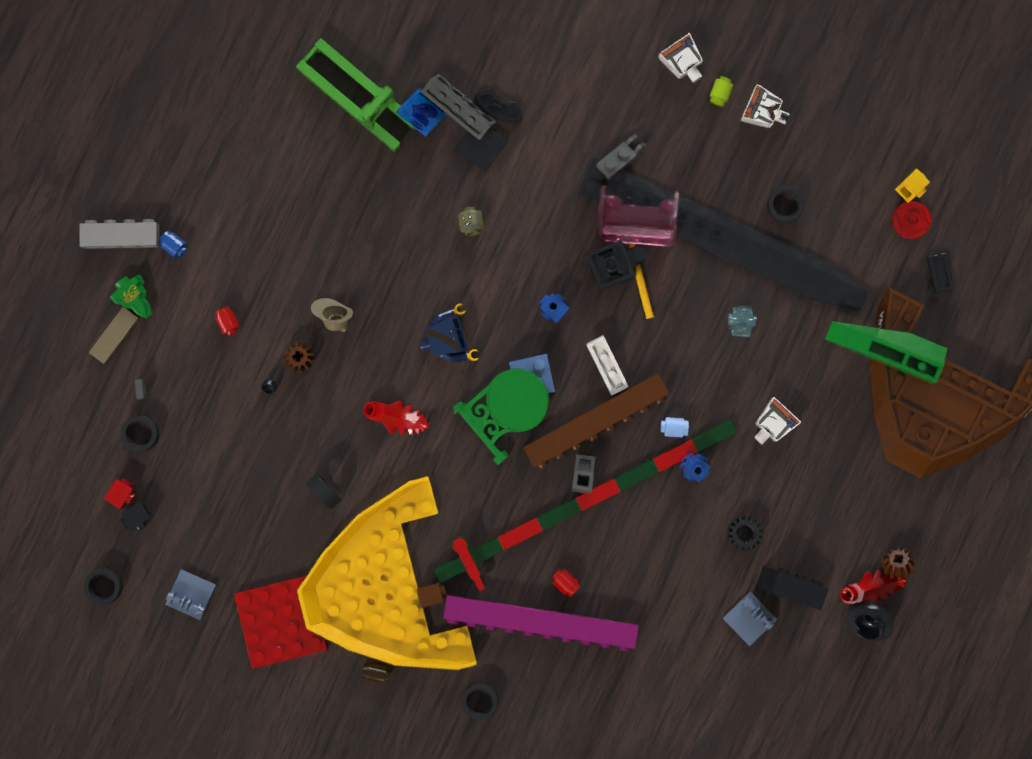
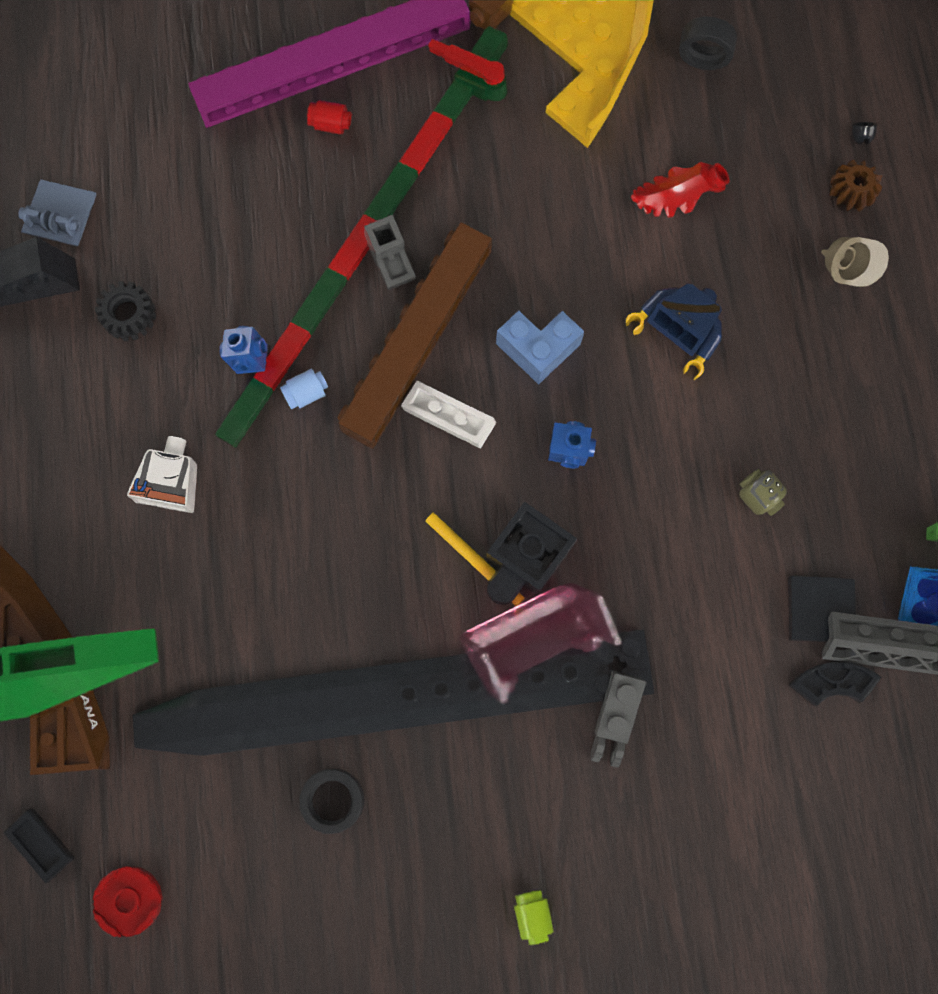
camera: 145 degrees right, 10 degrees down
green piece [453,368,549,465] -> none
white torso [658,33,703,83] -> none
clear light blue brick [728,306,756,337] -> none
torso [741,84,789,128] -> none
yellow brick [895,169,930,203] -> none

